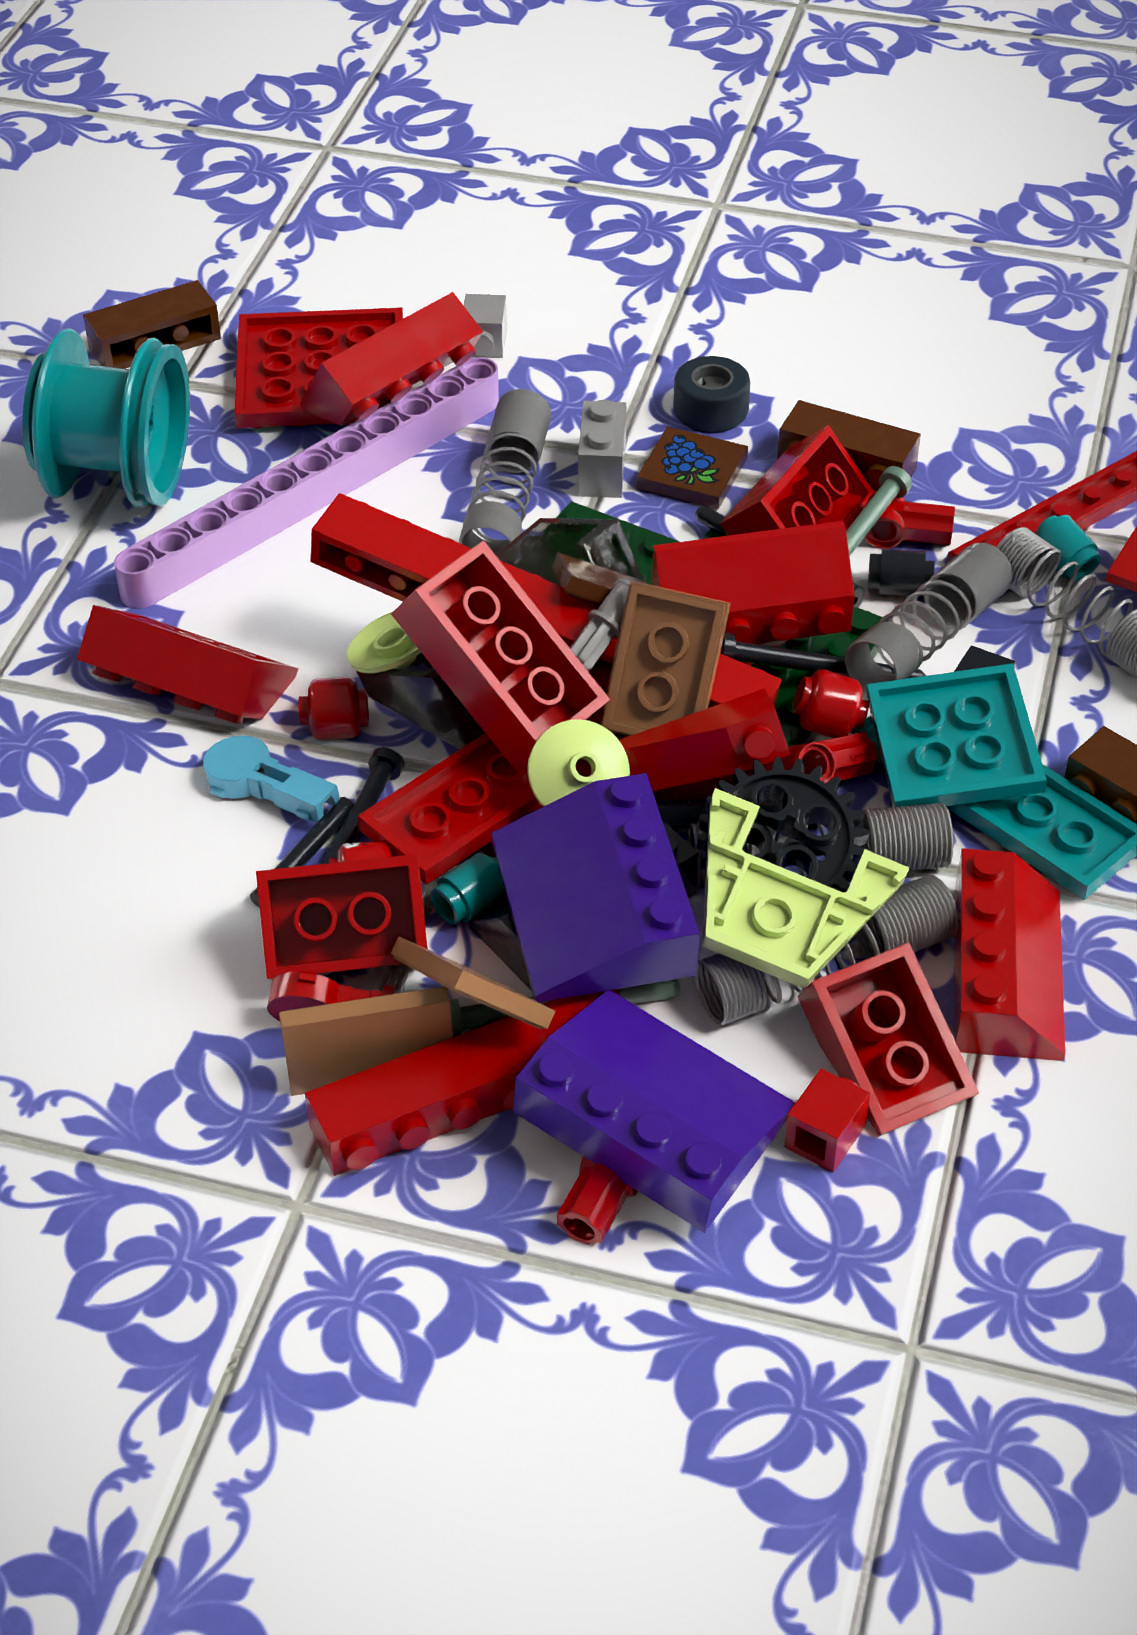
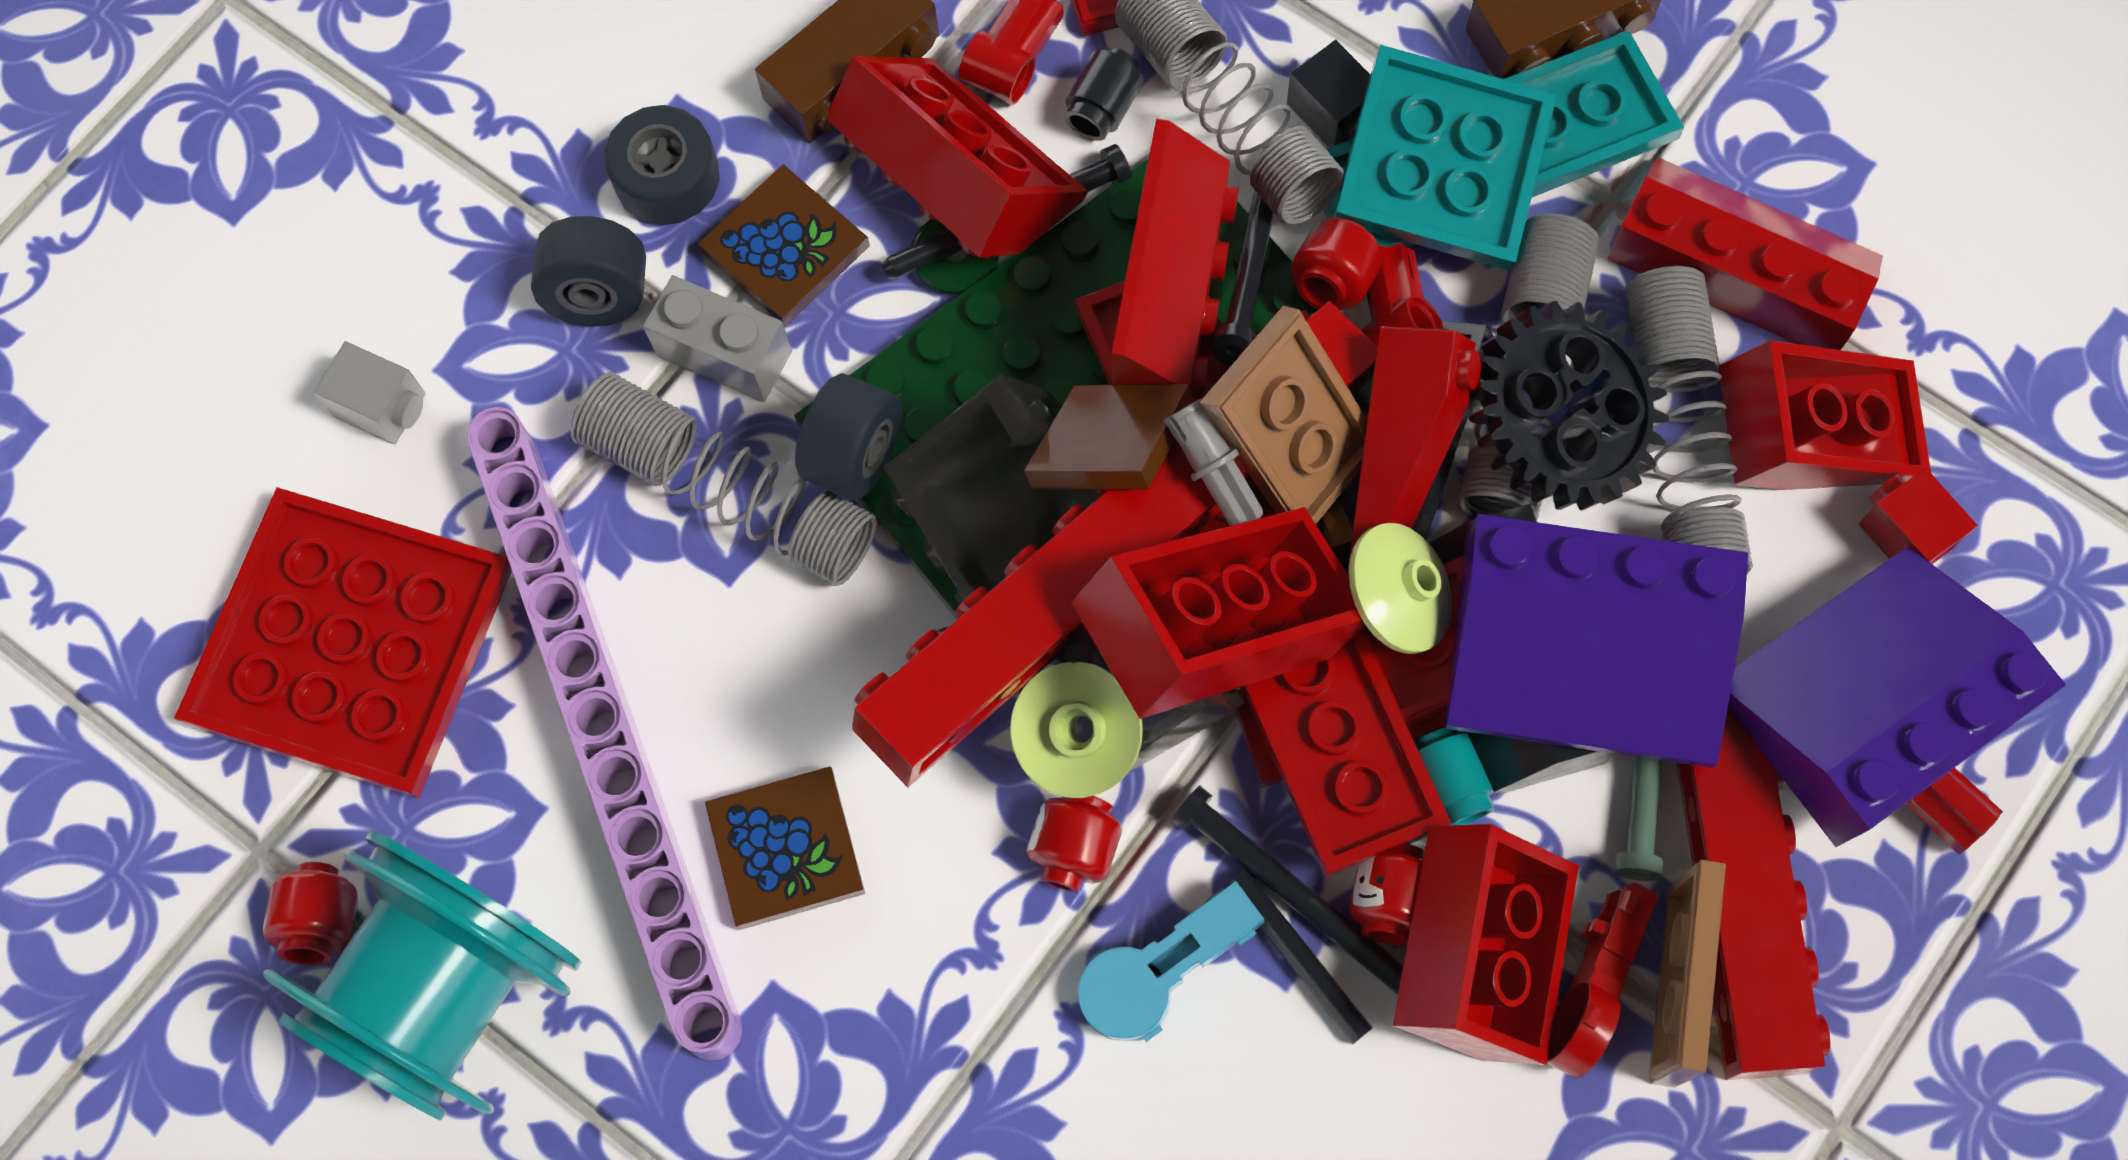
camera: 65 degrees left, 25 degrees up
red slope [77,605,299,725] -> none
reddish brown brick [83,280,221,369] -> none
red slope [299,292,483,425] -> none
medium nougat tile [391,937,556,1030] -> none
yellowish green wing [702,788,909,989] -> none
sand green bar [846,466,912,556] -> none
none -> black wheel [531,216,647,326]
none -> reddish brown tile [705,766,866,930]
none -> black wheel [795,373,902,500]

